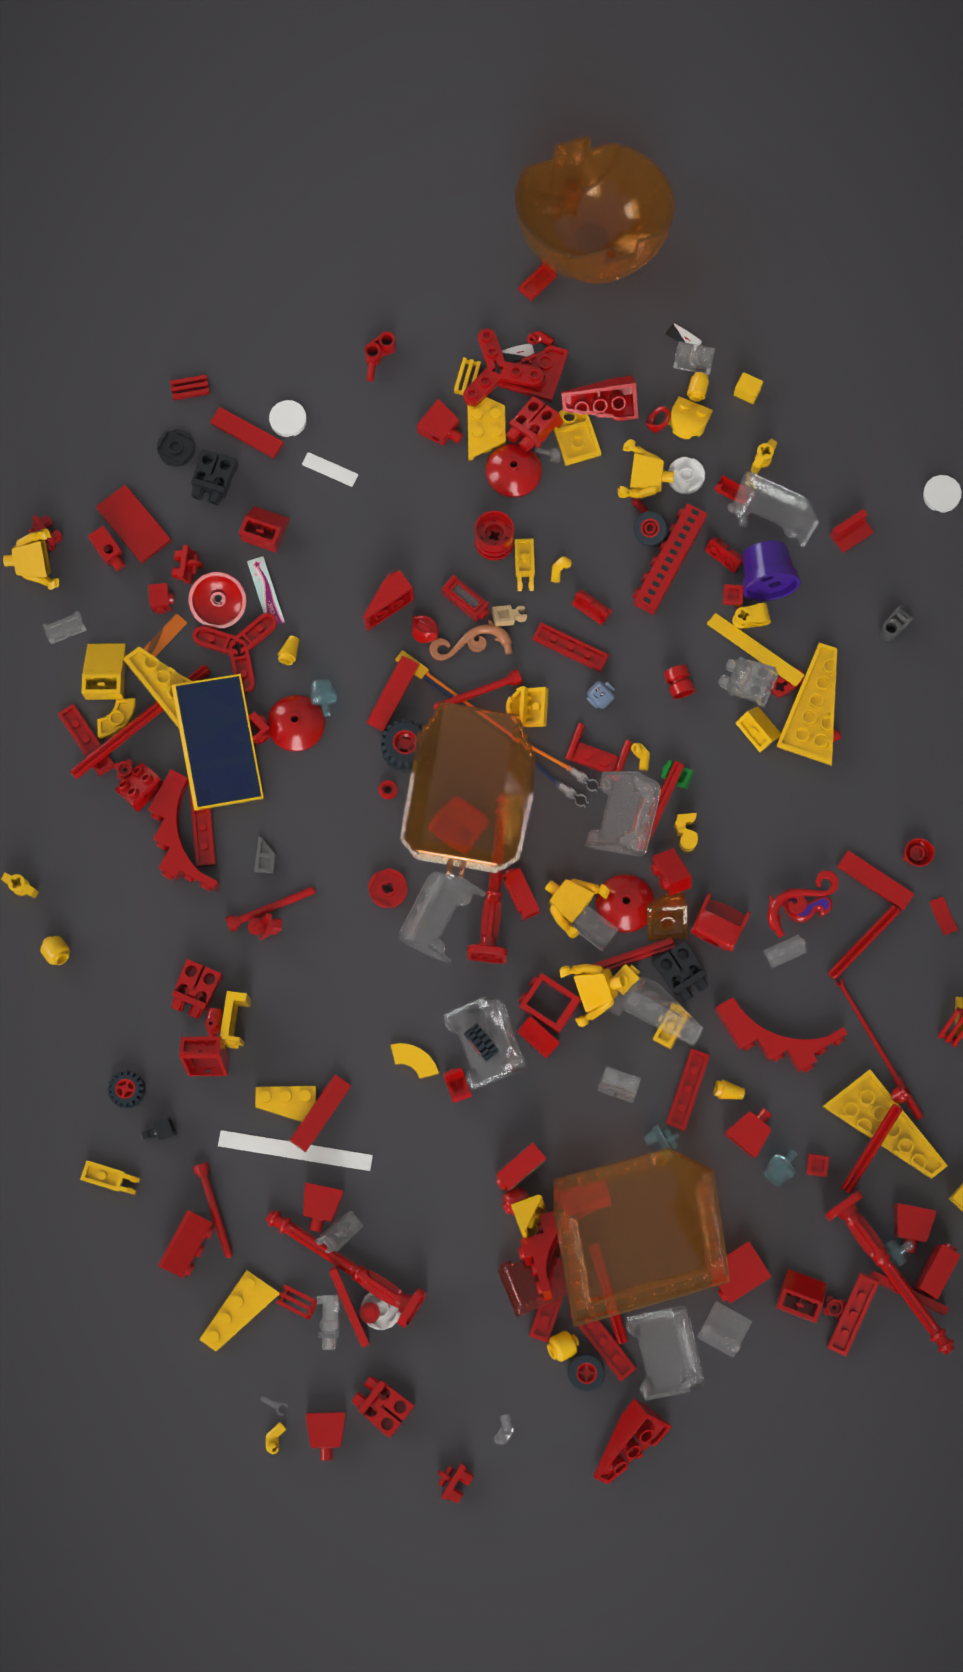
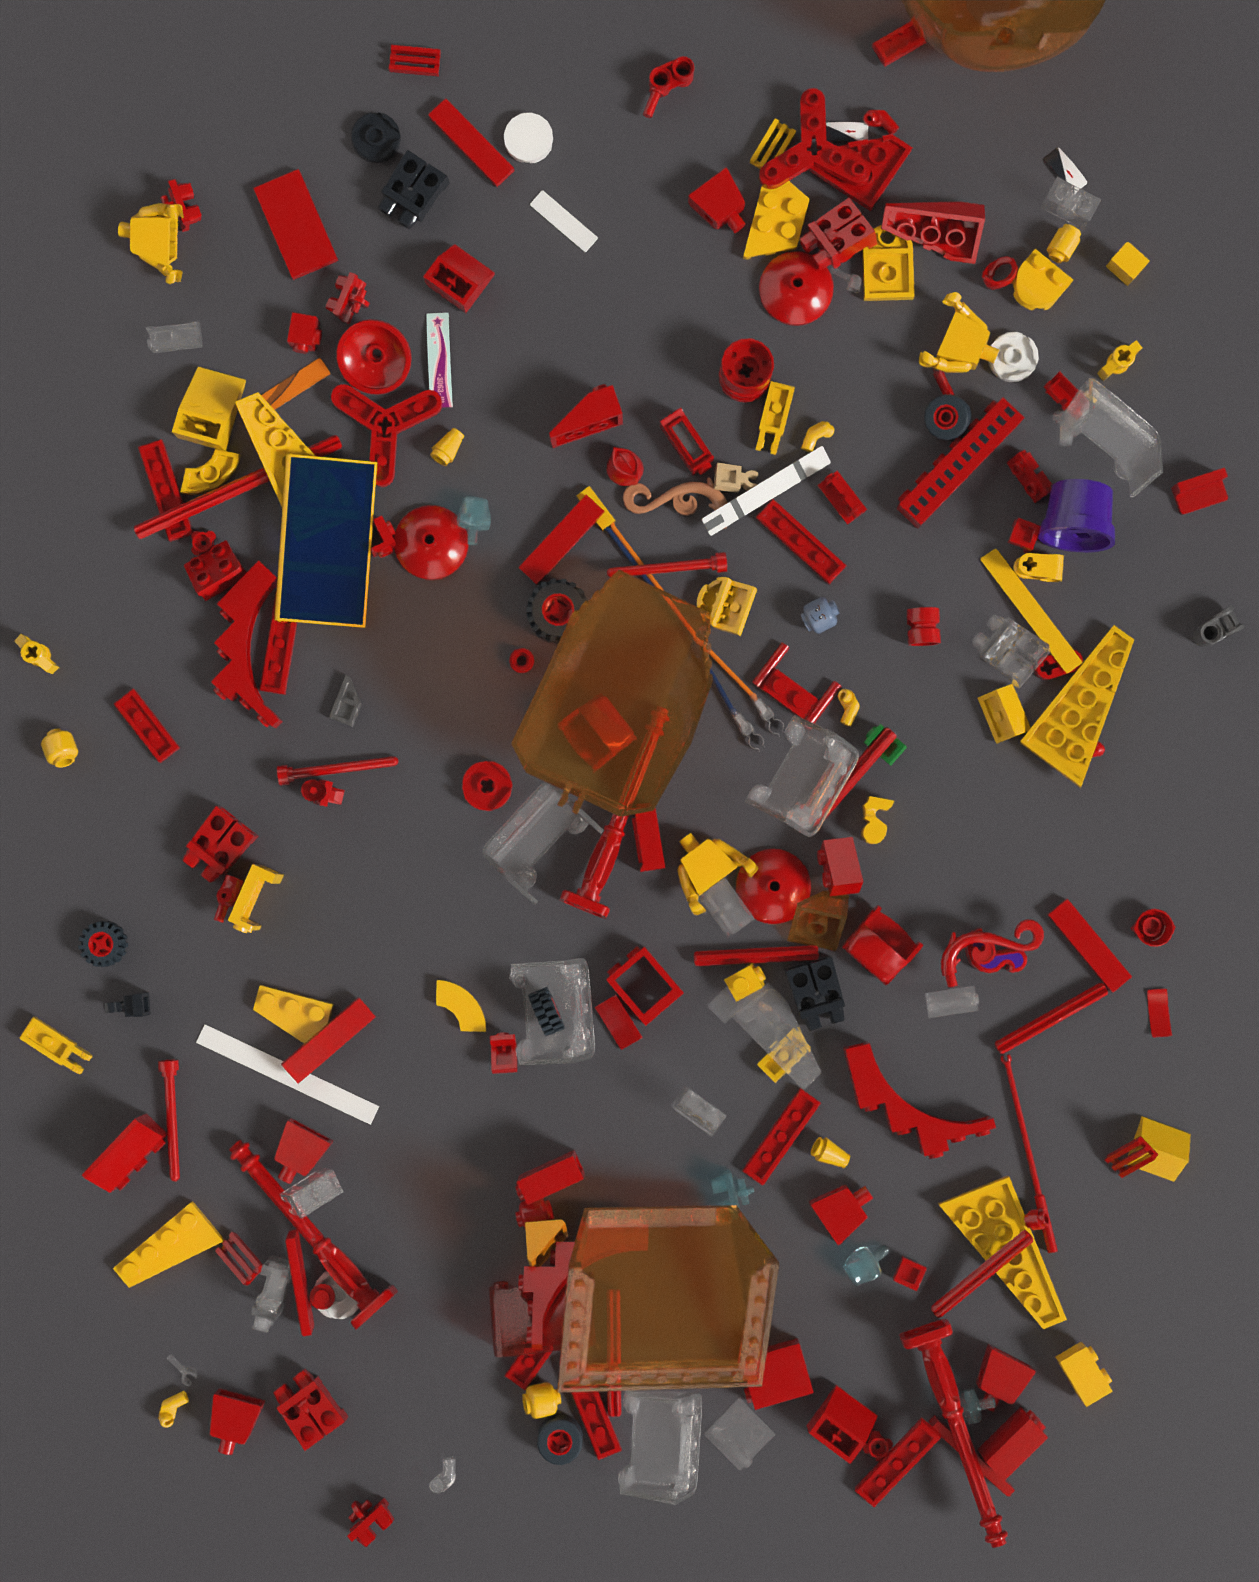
camera: 15 degrees right, 10 degrees up
red torso [88,525,126,572] -> none
red window [179,1036,230,1076] -> none
yellow torso [559,964,625,1027] -> none
red wedge [593,1399,672,1484] -> none
none -> red tile [114,688,180,763]
none -> white sticker [702,446,830,536]

